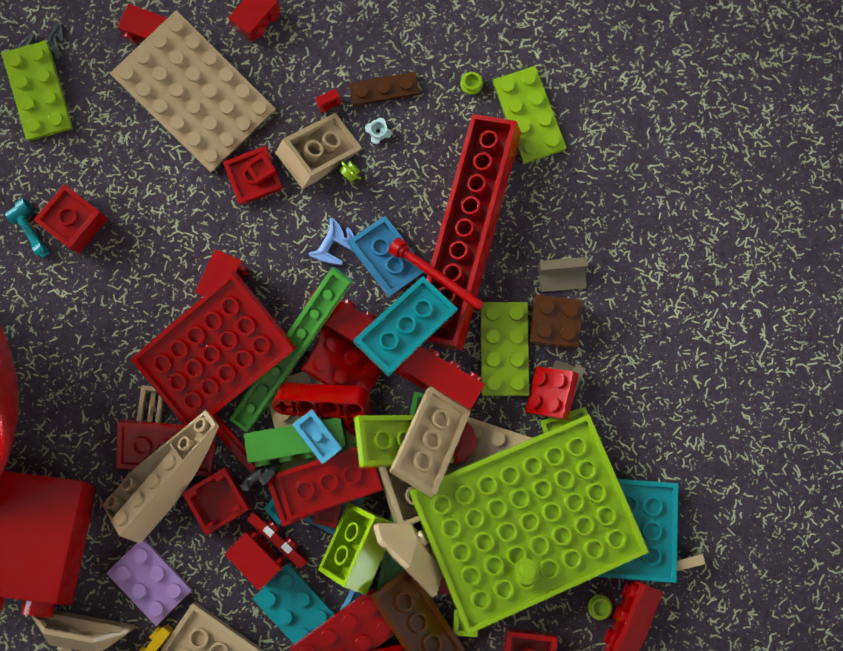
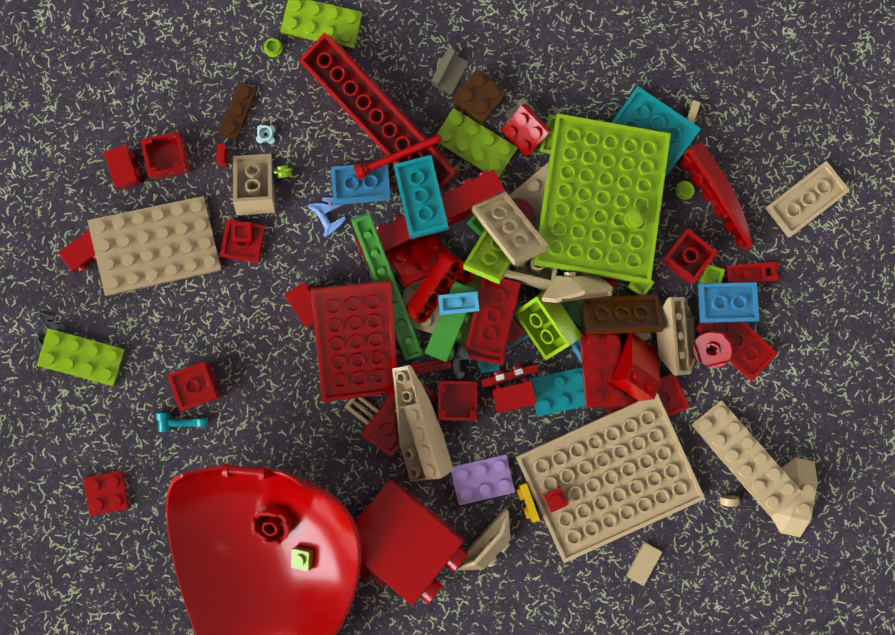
camera: 60 degrees left, 5 degrees up
none -> red container [141,131,191,180]

